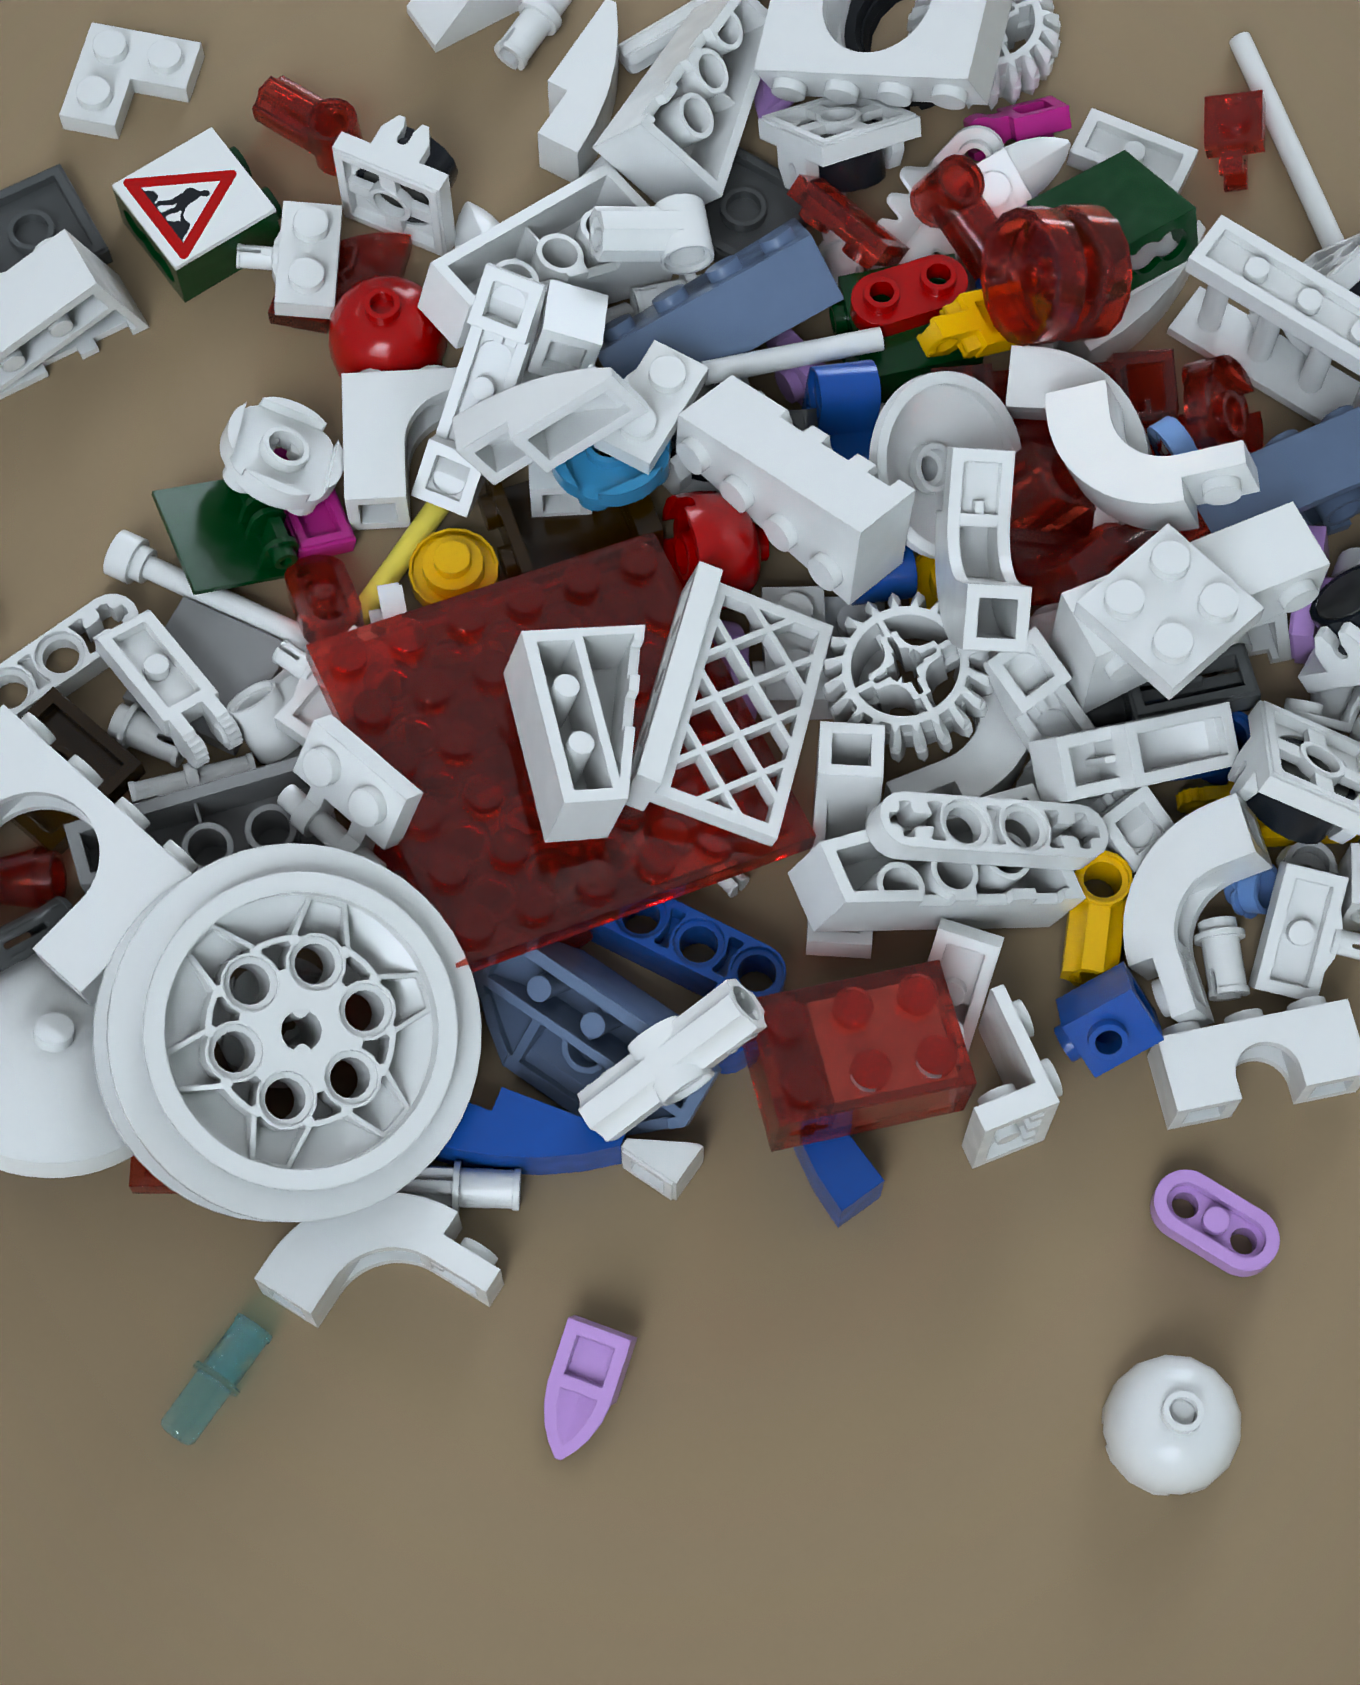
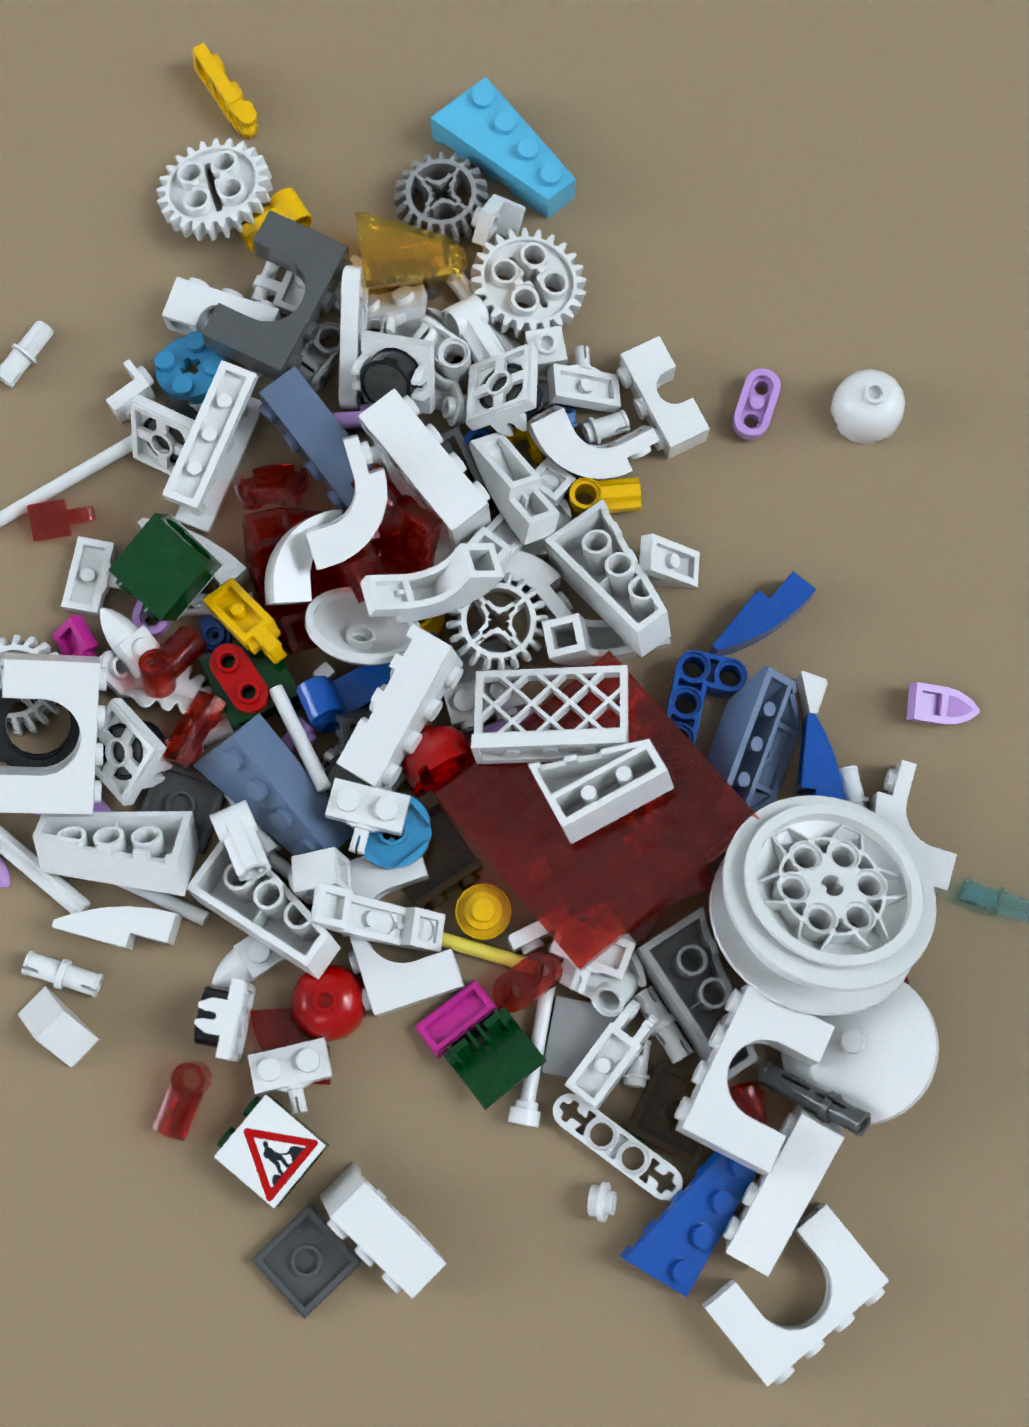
camera: 105 degrees left, 10 degrees up
white plate [59,22,205,139] -> none
white plate [220,397,344,516] -> none
white plate [277,714,423,867] -> none
white slope [452,367,649,485] -> none
white piece [577,979,767,1142] -> none
clear red piece [742,960,977,1152] -> none
white beam [866,791,1109,871] -> none
white bracket [961,984,1063,1169] -> none
clear red wheel [980,203,1133,346] -> none
blue brick [1054,961,1164,1078] -> none
white plate [1074,523,1264,700] -> none
light blue tile [1147,416,1198,456] -> none

